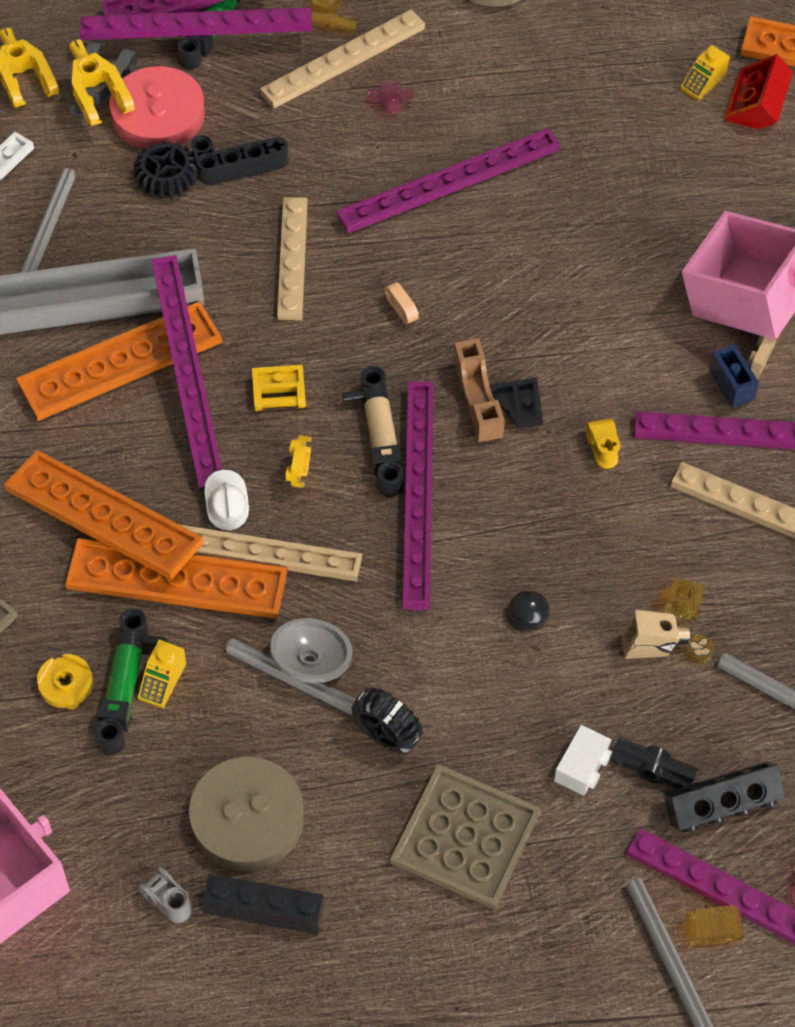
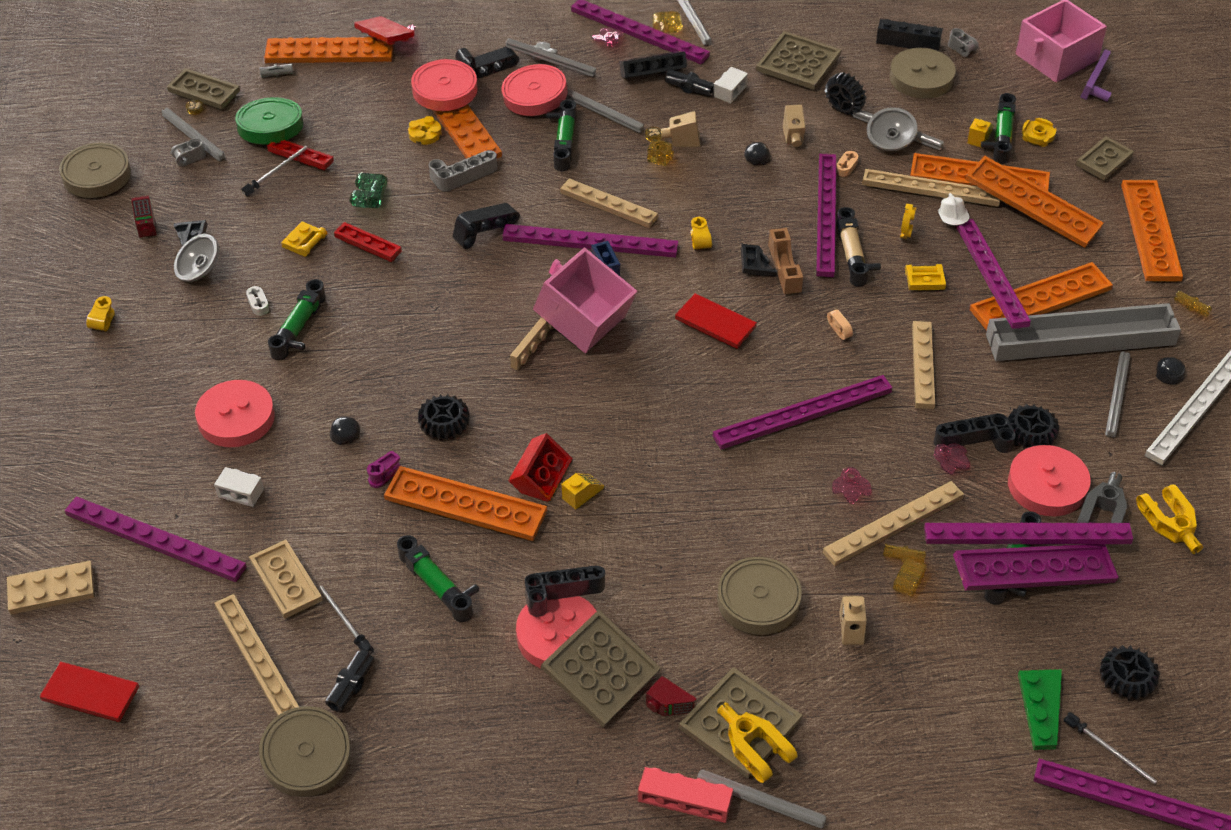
camera: 175 degrees left, 10 degrees down
yellow piece [68,40,135,127] -> none
none -> red tile [675,293,757,349]
none -> tan torso [783,105,805,147]
none -> light nougat beam [836,151,858,177]
none -> clear pink plate [934,444,970,475]

